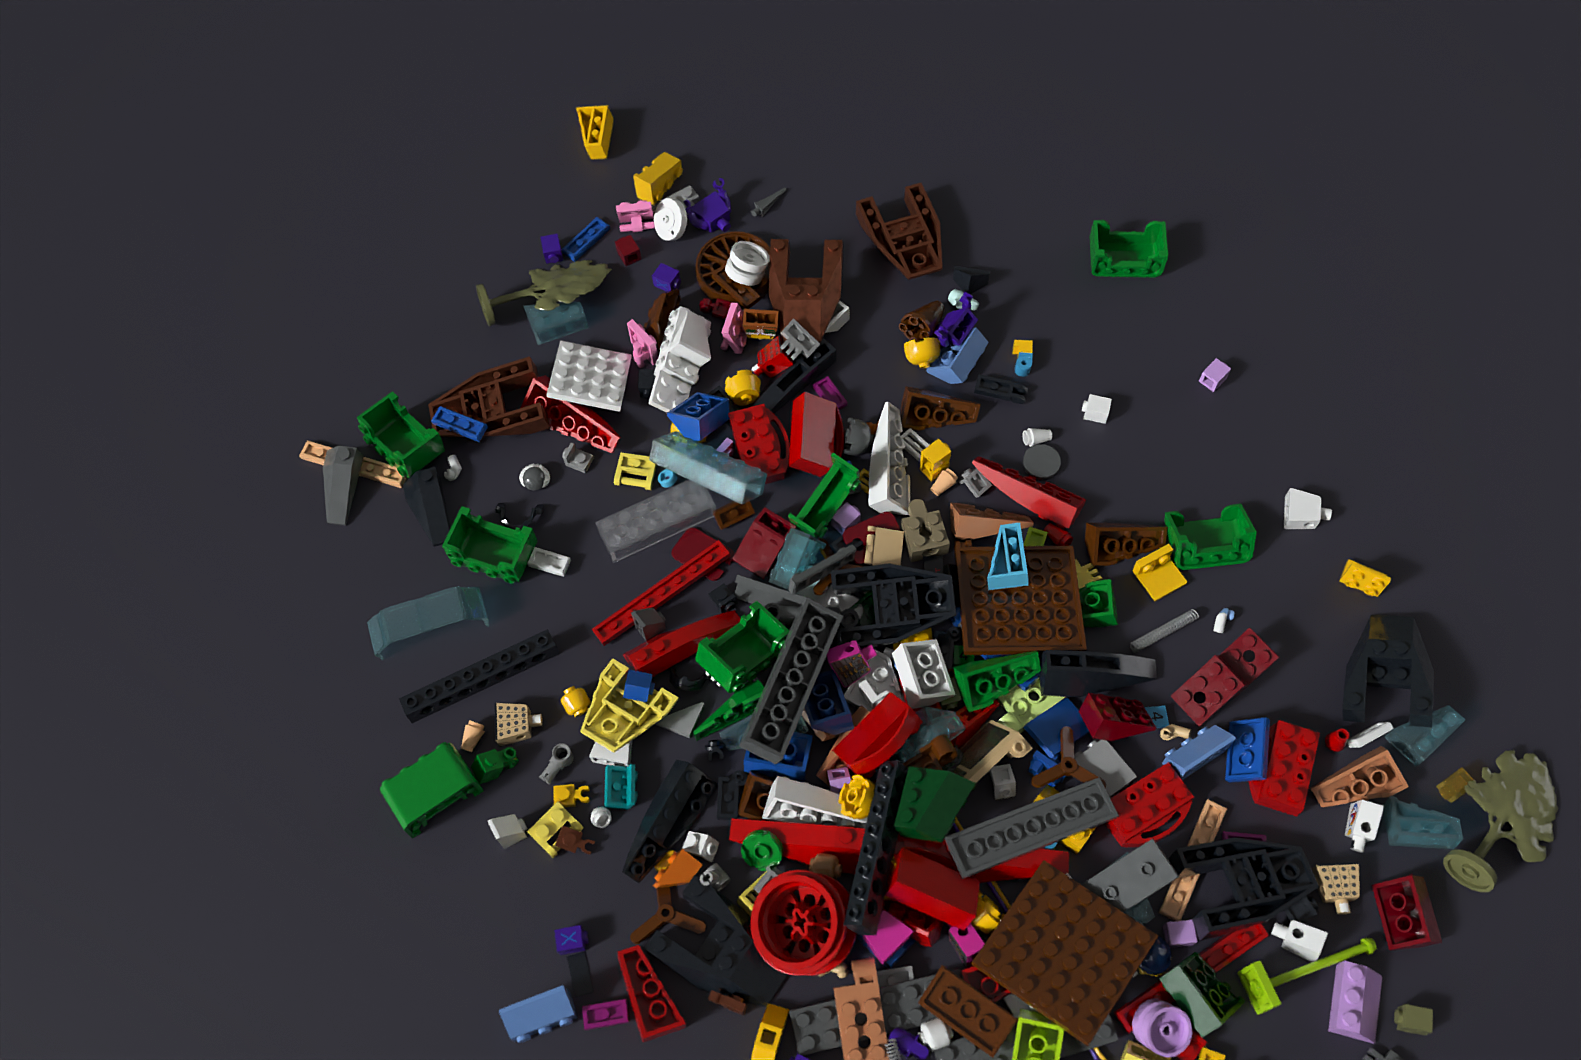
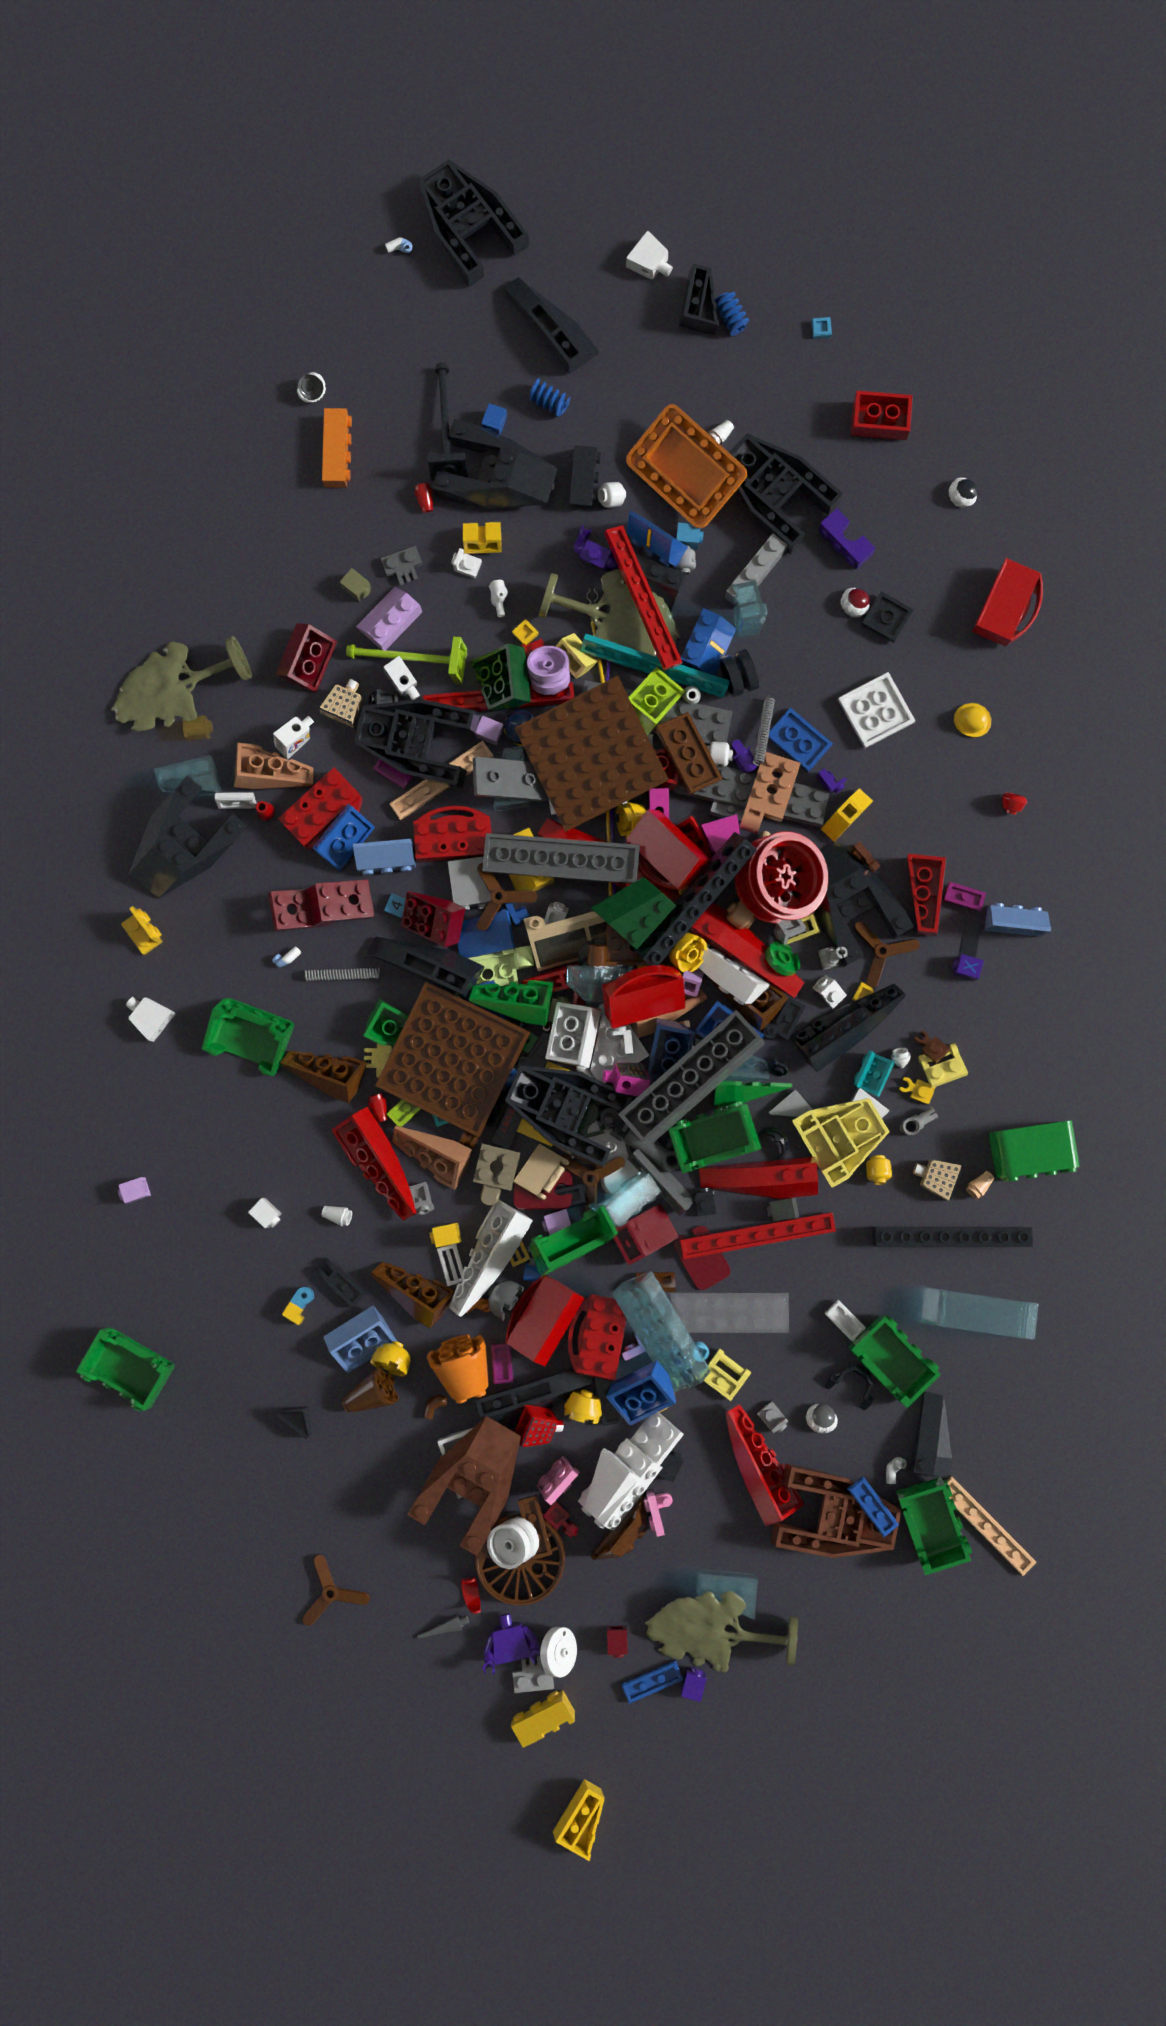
camera: 155 degrees left, 20 degrees up
dark grey wedge [323,446,364,526] -> none
green brick [471,747,519,784] -> none
white slope [488,814,527,849] -> none
white plate [547,340,632,412] -> none
bright pink plate [616,200,655,233] -> none
blue brick [623,670,655,702] -> none
dark purple brick [652,263,681,292] -> none
orange slope [653,849,702,888] -> none
dark orange torso [743,309,779,340] -> none
light grey hinge [780,319,820,360] -> none
dark grey plate [788,545,856,595] -> none
copper wedge [856,183,942,280] -> none
light nougat cone [930,468,958,496] -> none
dark purple torso [934,292,978,347] -> none
light aqua animal [948,289,979,310] -> none
medium azure wedge [987,523,1028,590] -> none
dark grey tile [1023,444,1061,480] -> none
yellow bracket [1132,544,1187,601] -> none
tan arm [1160,724,1191,740] -> none
clear light blue wedge [1383,796,1463,849] -> none
none -> reddish brown piece [303,1555,370,1626]
none -> reddish brown arm [423,1394,448,1419]
none -> orange cone [427,1334,488,1404]
none -> red helmet [461,1577,481,1614]

